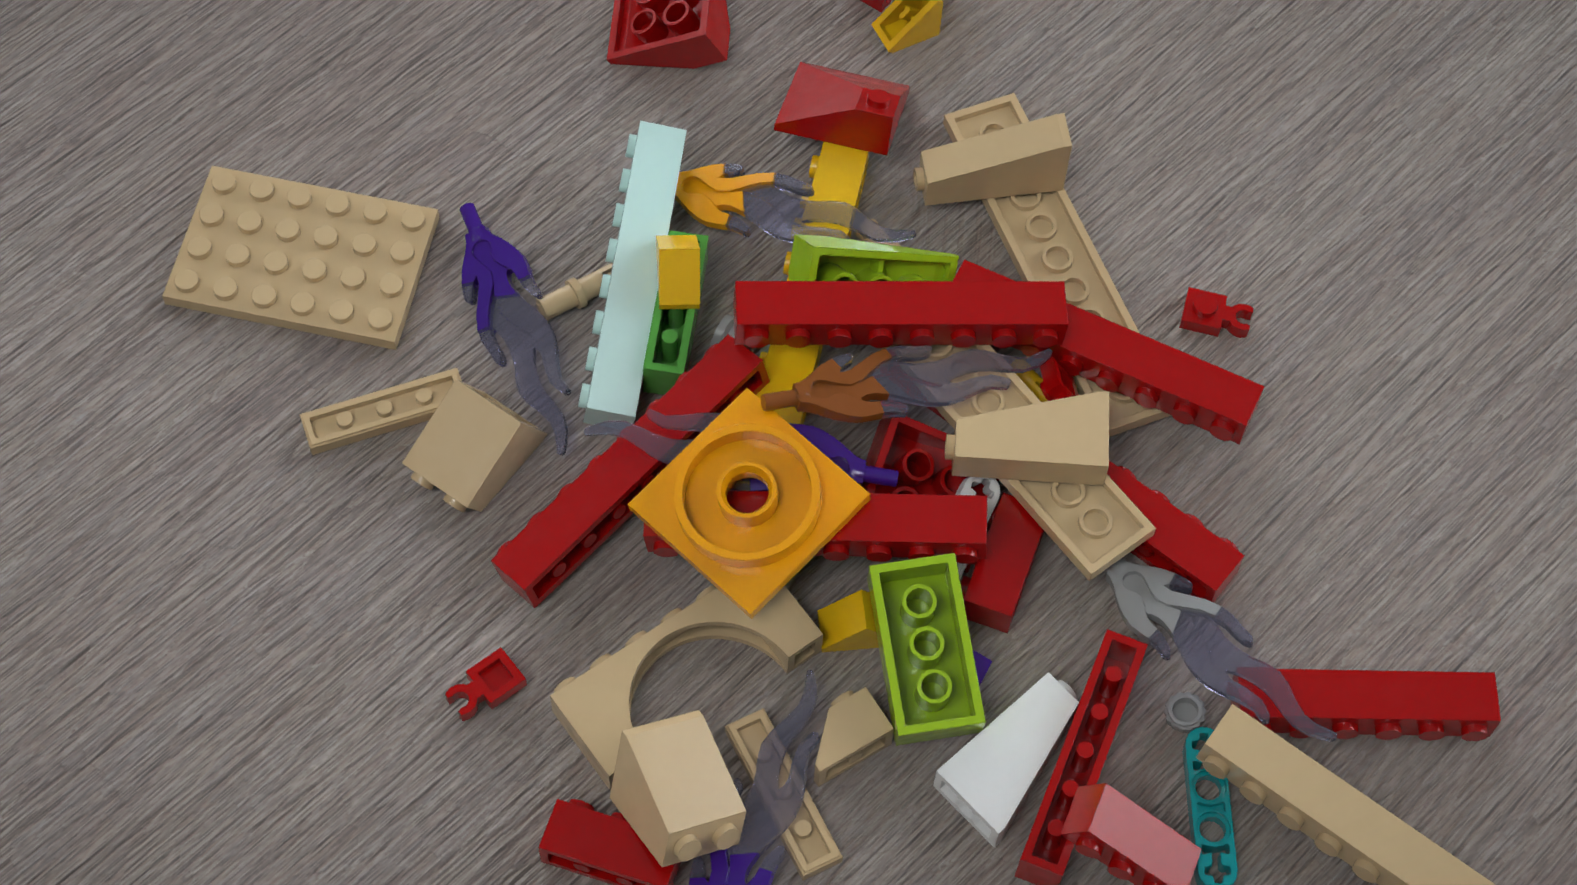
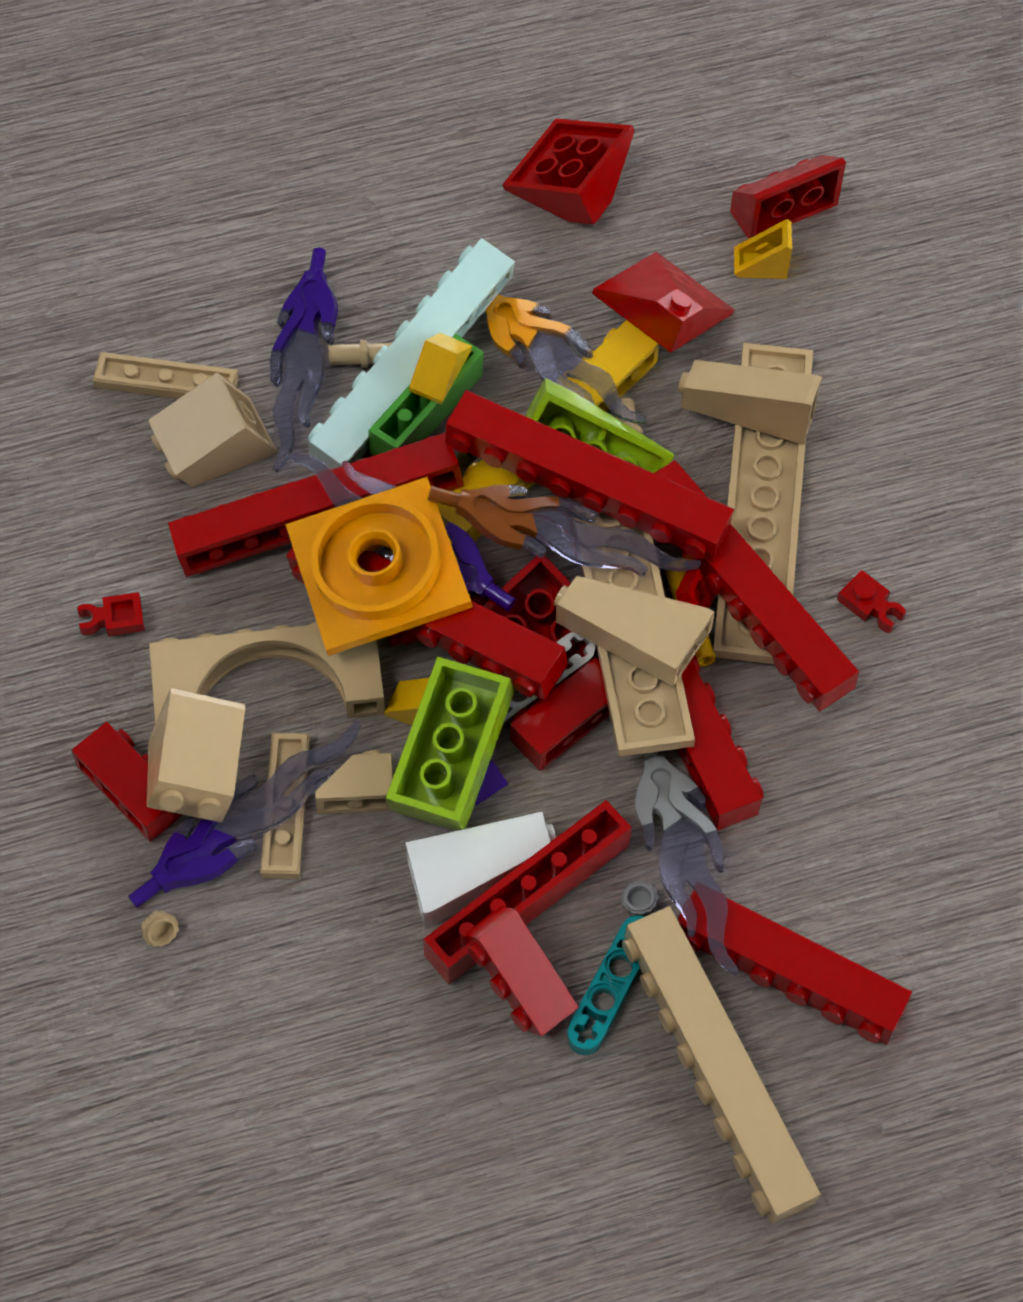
camera: 30 degrees right, 0 degrees up
tan plate [162,166,440,350] -> none

